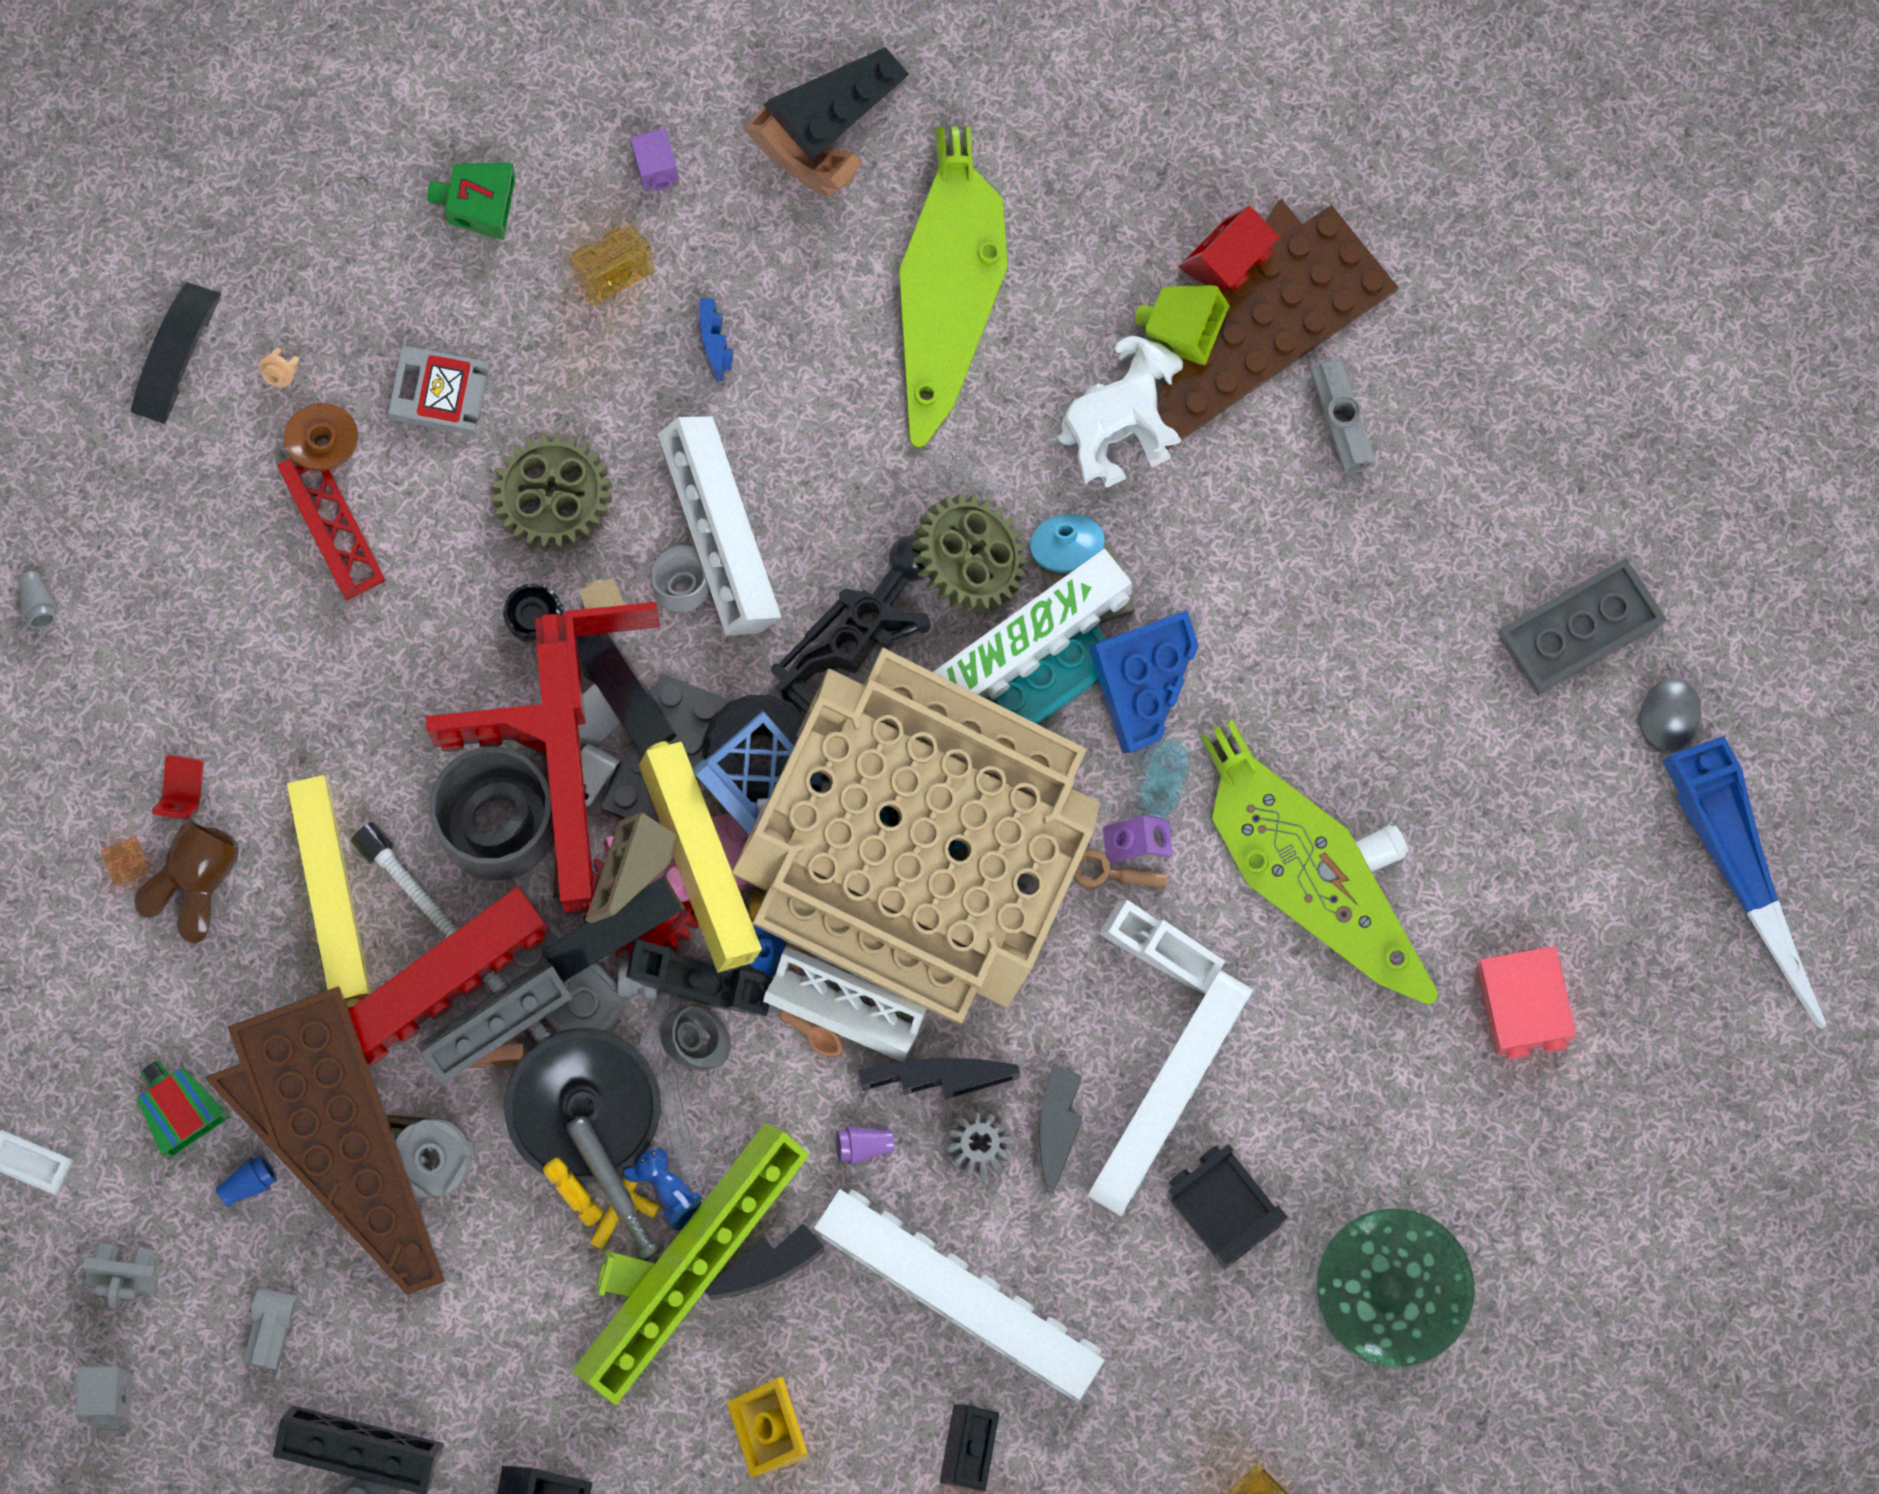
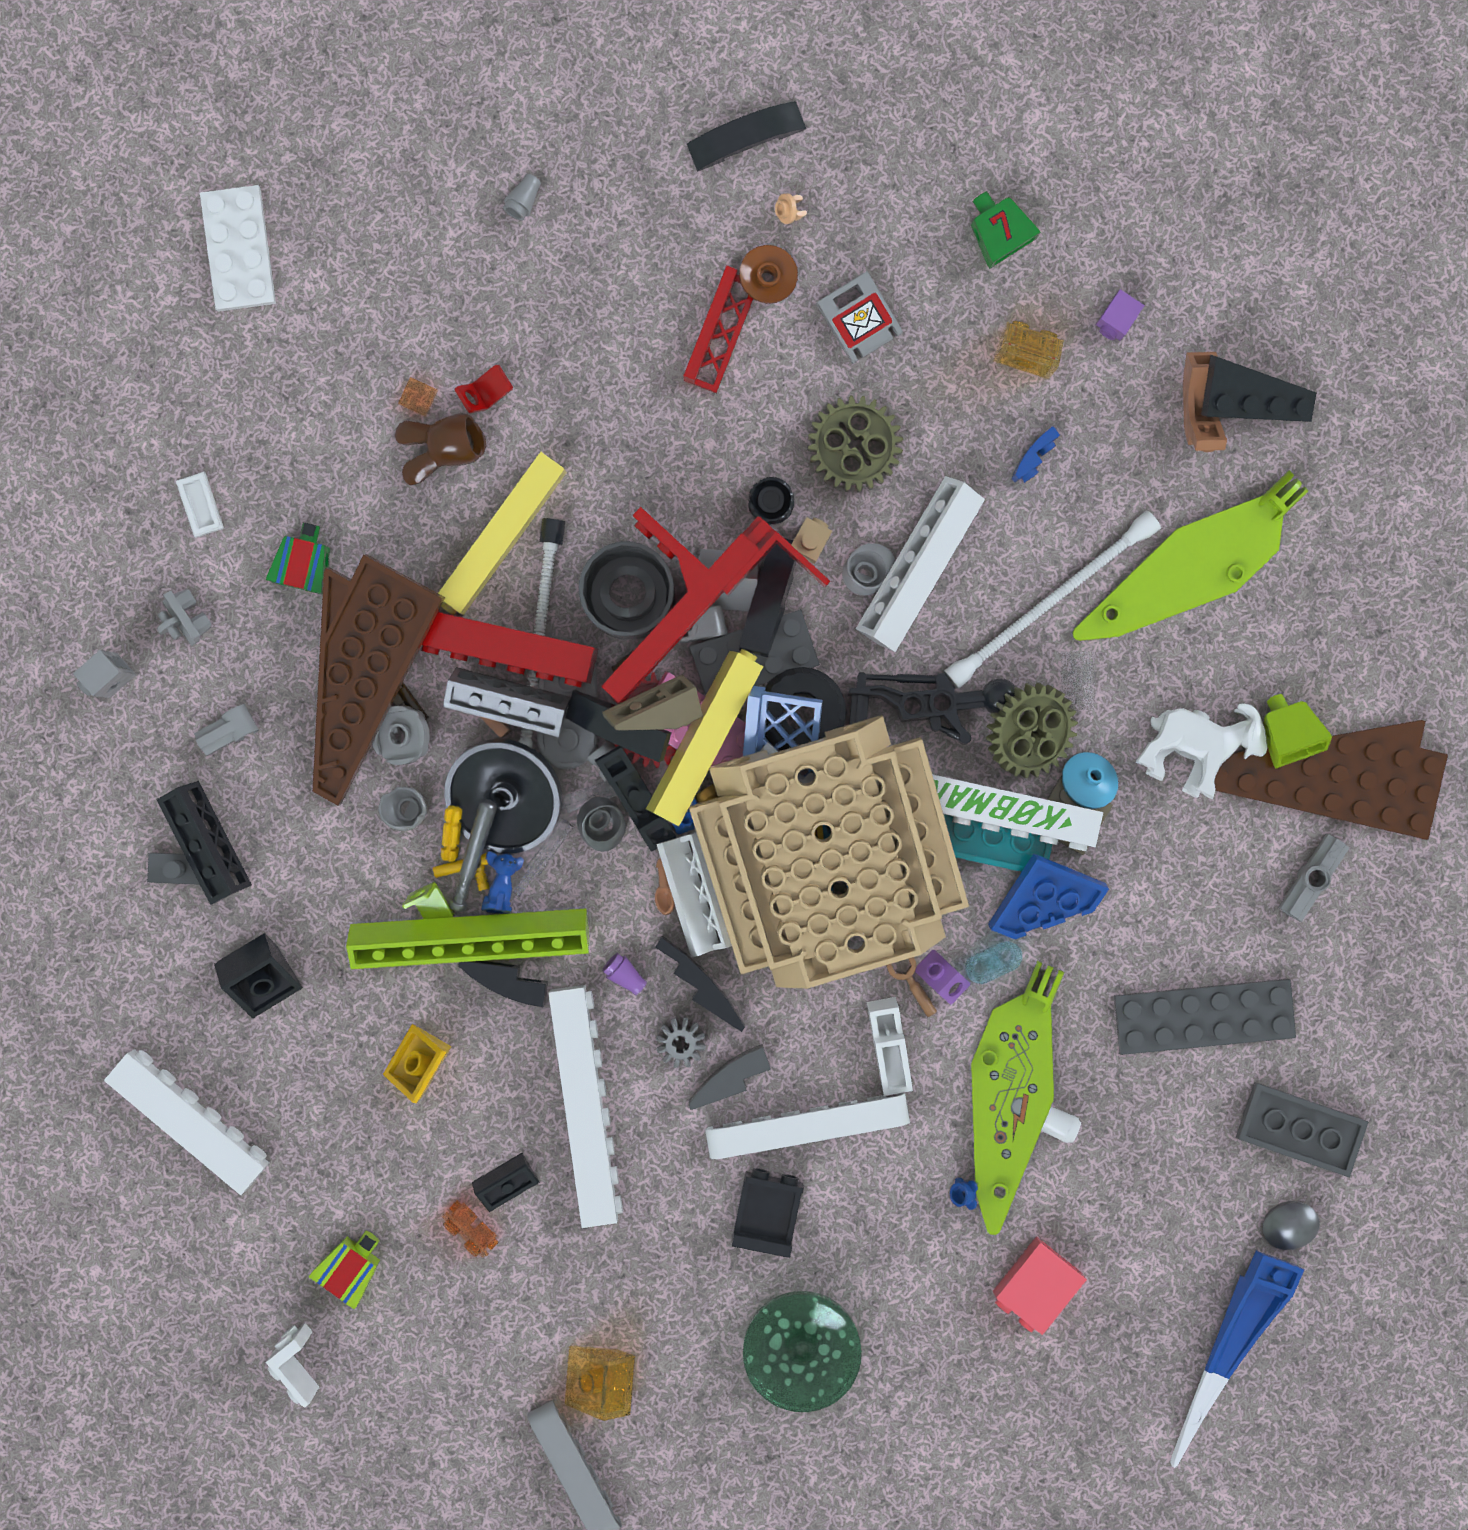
camera: 50 degrees right, 15 degrees up
blue cone [216,1155,277,1207] -> none
red slope [1179,205,1279,292] -> none
none -> light grey hair [378,787,427,831]
none -> white hose [944,510,1161,689]
none -> blue plate [950,1178,978,1210]
none -> dark grey plate [1114,979,1296,1055]

